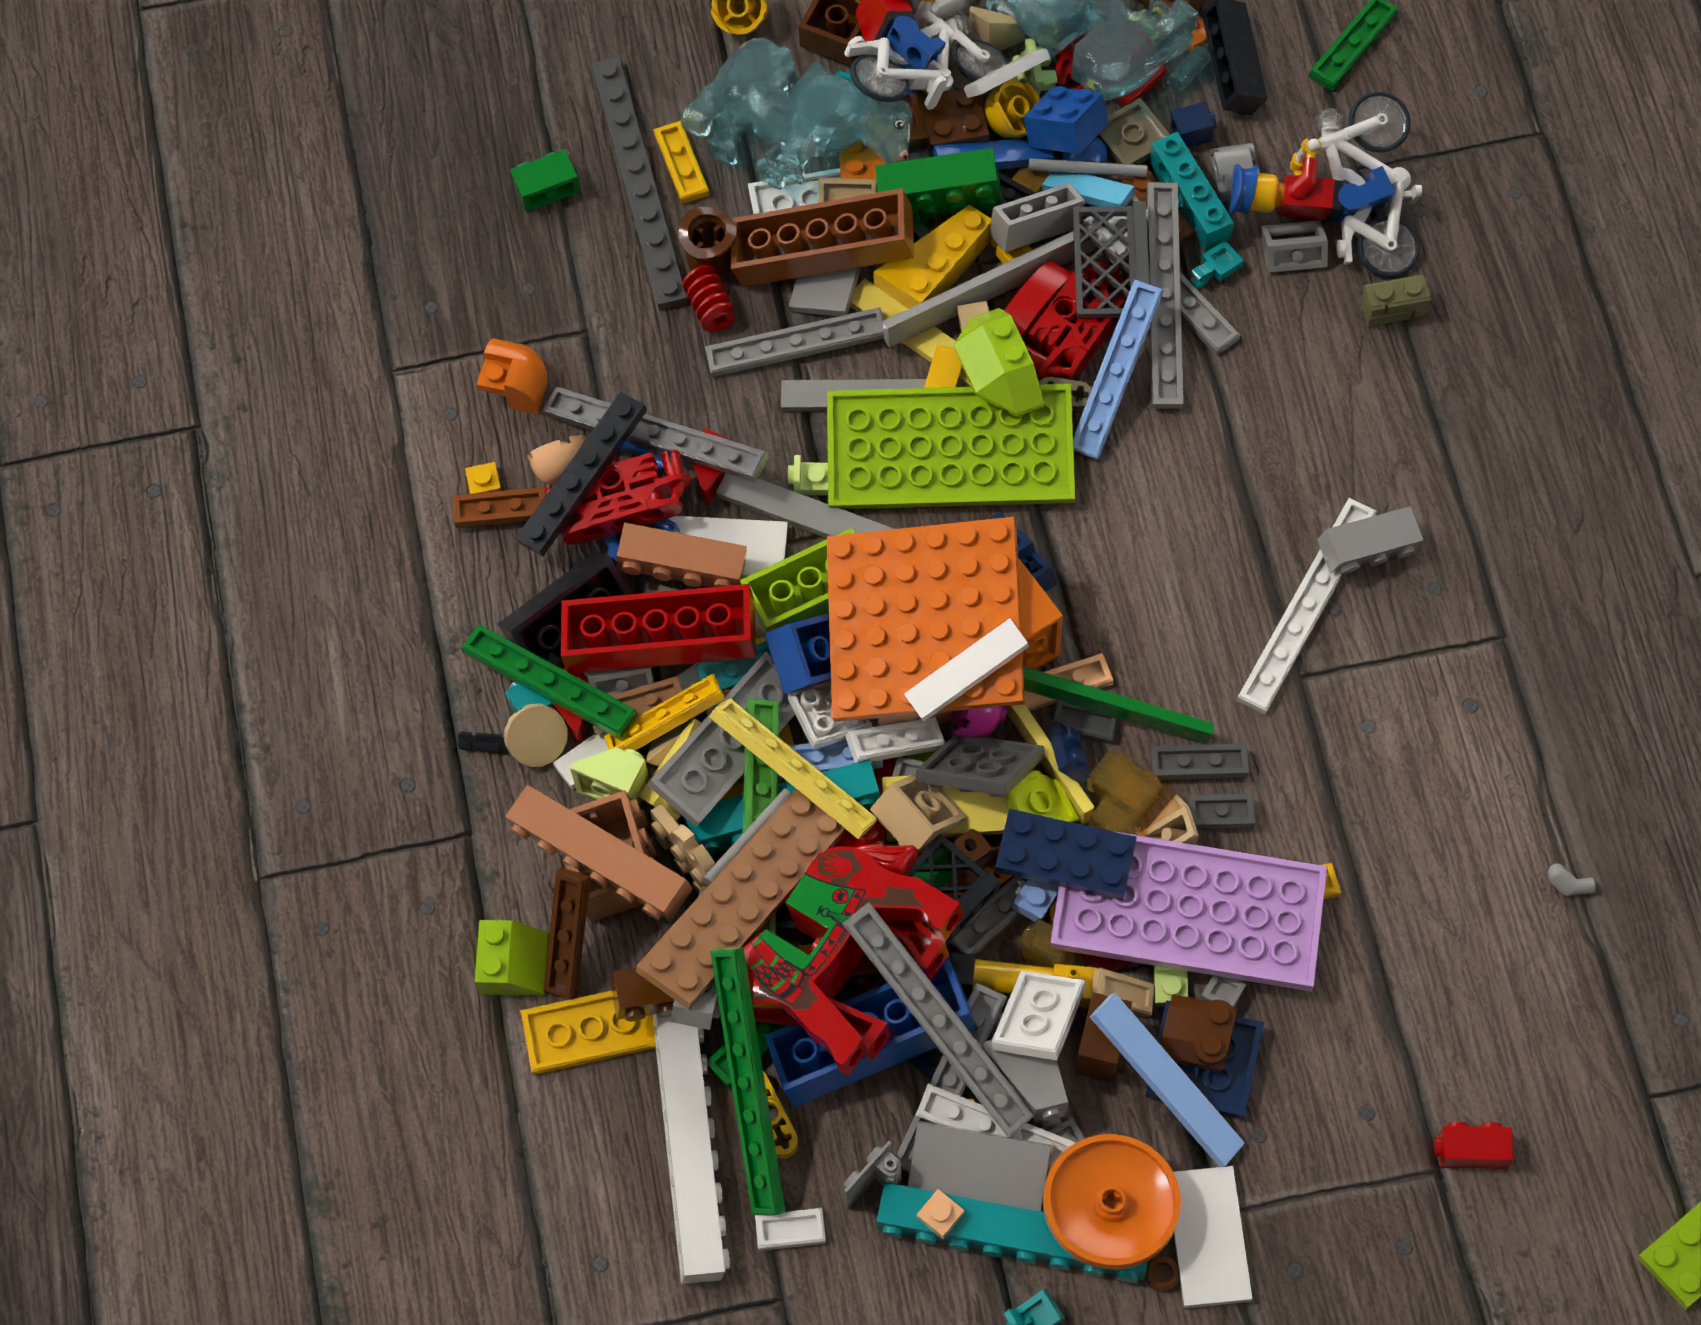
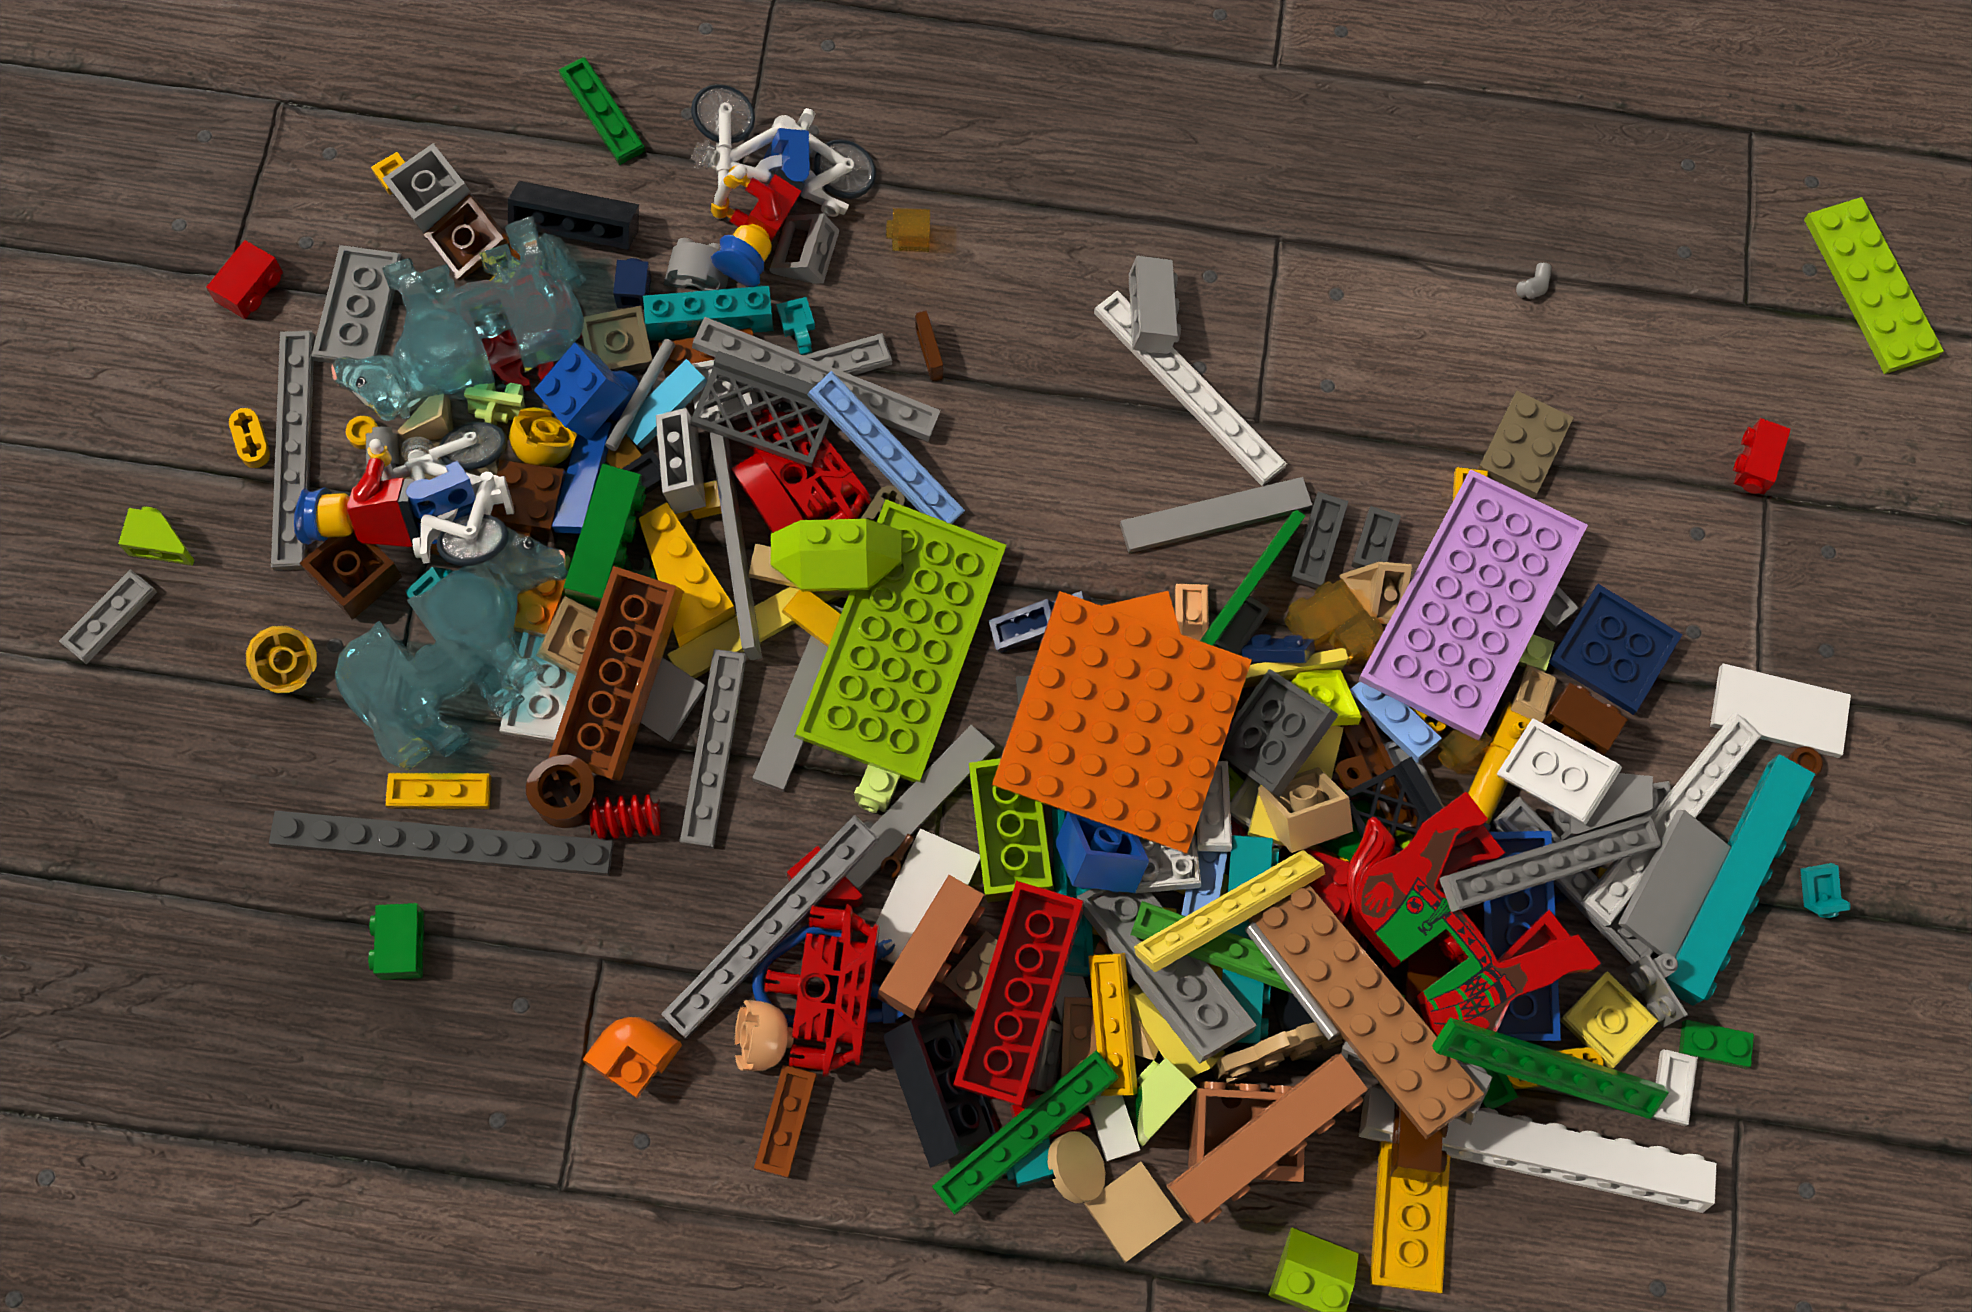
camera: 80 degrees left, 5 degrees up
black axle [457,731,510,754] -> none
yellow plate [465,462,501,494] -> none
black plate [515,392,647,557] -> none
reddish brown tile [543,868,591,1000] -> none
white tile [904,618,1030,721] -> none
light nougat plate [916,1189,964,1239] -> none
white tile [963,48,1050,98] -> none
dark blue plate [995,809,1137,900] -> none
orange dish [1043,1134,1181,1270] -> none
light blue tile [1090,993,1245,1167] -> none
reddish brown slope [1160,994,1238,1074] -> none
olive brick [1361,275,1431,327] -> none
none -> reddish brown hand [881,834,915,880]
none -> clear yellow brick [886,208,930,252]
none -> reddish brown tile [915,310,943,382]
none -> tan tile [1083,1162,1183,1263]
none -> light grey tile [1120,477,1312,553]
none -> dark tan plate [1477,390,1574,498]
none -> light yellow plate [1560,971,1658,1069]
none -> green plate [1679,1020,1754,1069]

